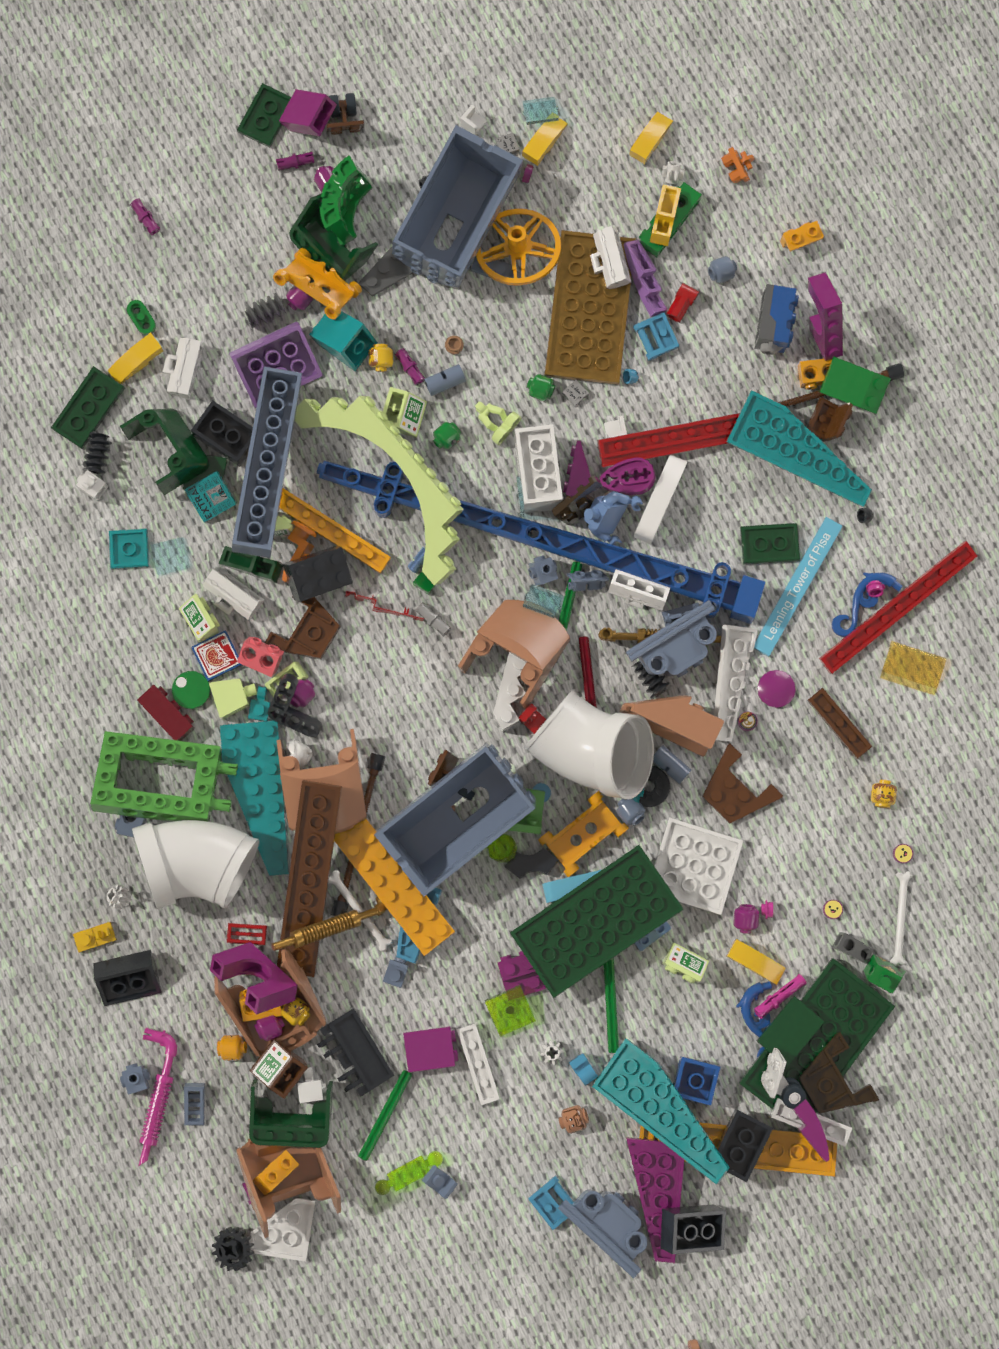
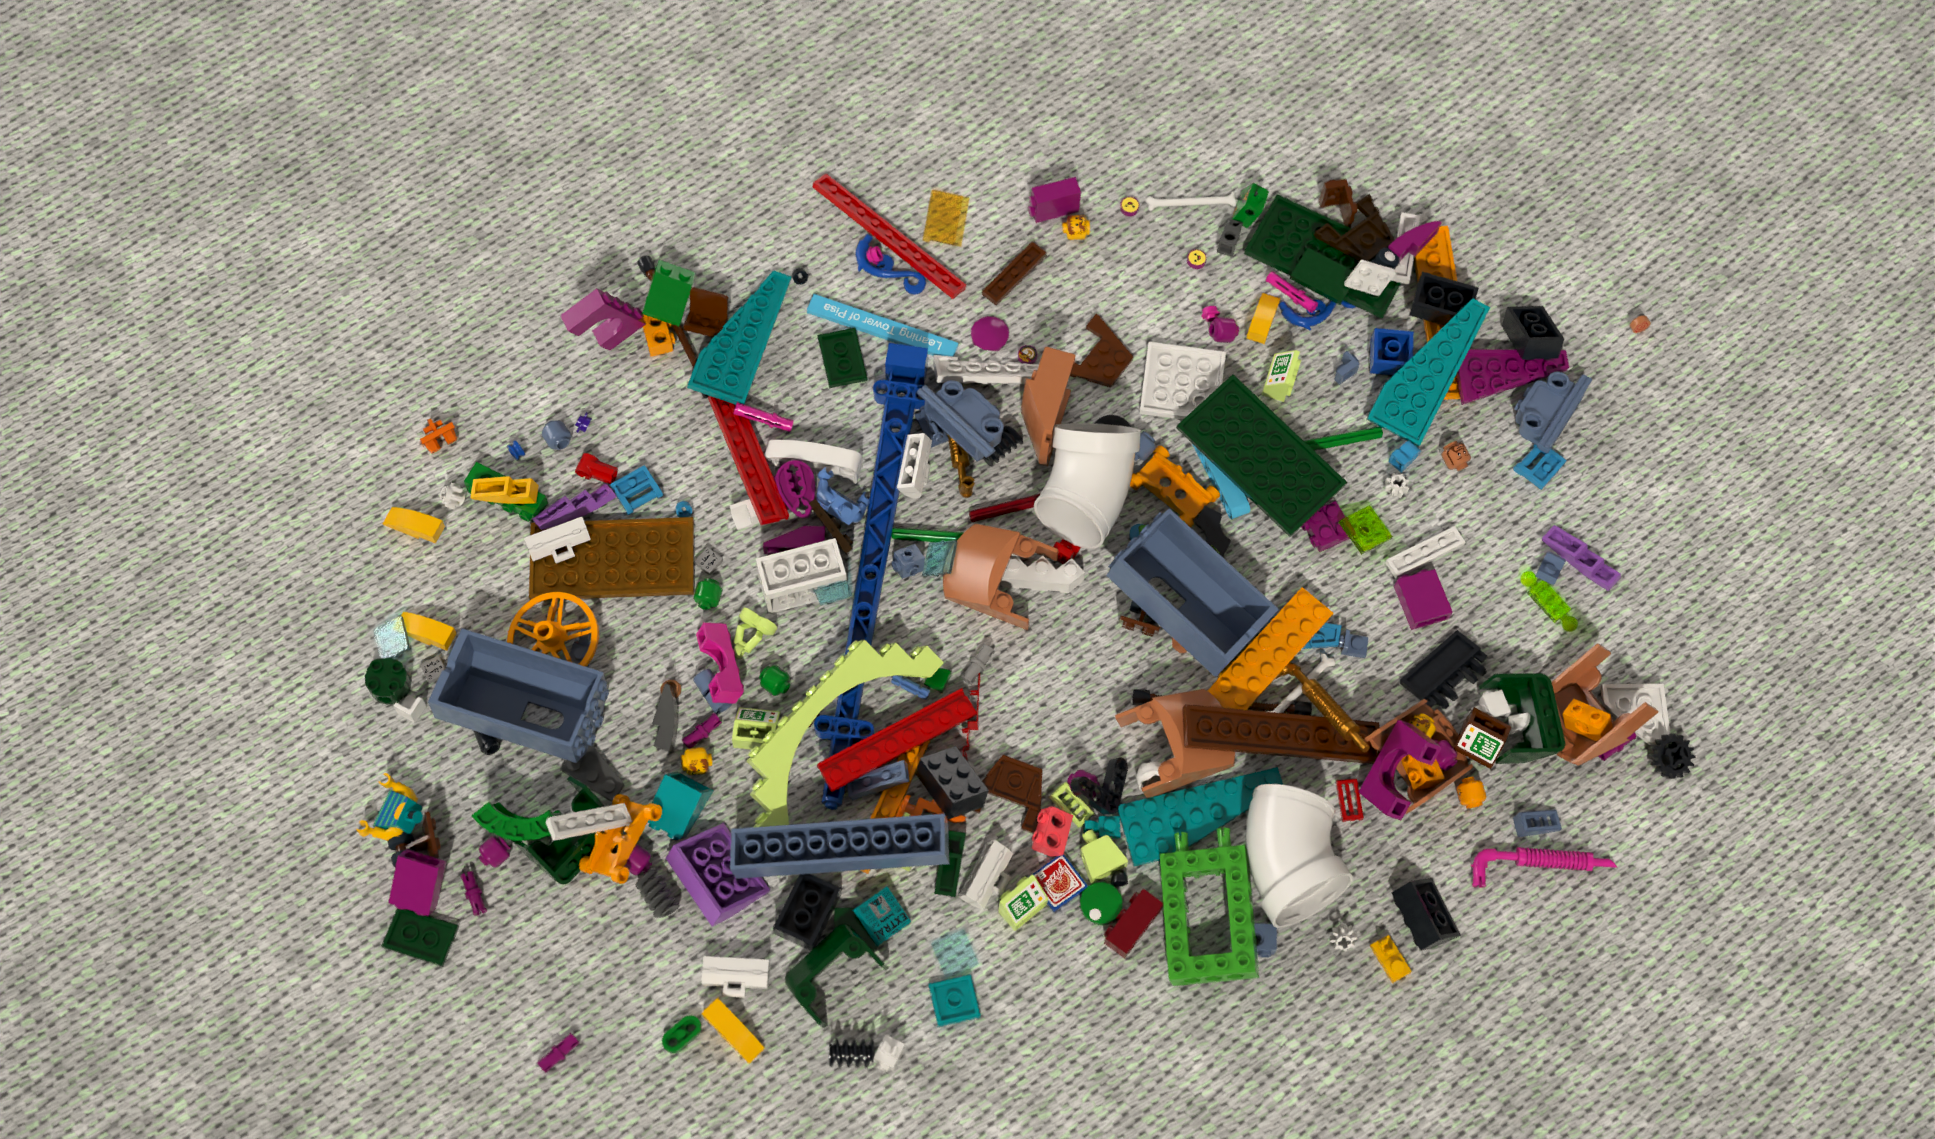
camera: 100 degrees left, 15 degrees down
dark green tile [51,366,125,449] -> none
sand blue brick [120,1063,150,1095] -> none
green axle [358,1070,412,1161] -> none
sand blue hinge [567,570,609,592] -> none
sand blue pin [653,745,691,784] -> none
piece [754,284,799,355] -> none
light orange bracket [780,221,824,252] -> none
none -> torso [356,773,423,841]
none -> dark green brick [365,658,411,705]
none -> blue bush [507,441,525,460]
none -> white plate [546,803,632,841]
none -> dark purple plate [575,412,592,433]
none -> dark grey slope [652,684,678,753]
none -> dark pink arch [696,622,744,704]
none -> dark pink pin [733,402,794,432]
none -> red plate [817,688,977,792]
none -> sand blue plate [847,760,910,800]
none -> magenta brick [1028,177,1081,223]
none -> black hinge [1111,870,1128,887]
none -> reddish brown bracket [1318,179,1357,228]
none -> sand blue bracket [1334,351,1360,385]
none -> white tile [1508,712,1530,737]
none -> medium lavender slope [1542,525,1621,591]

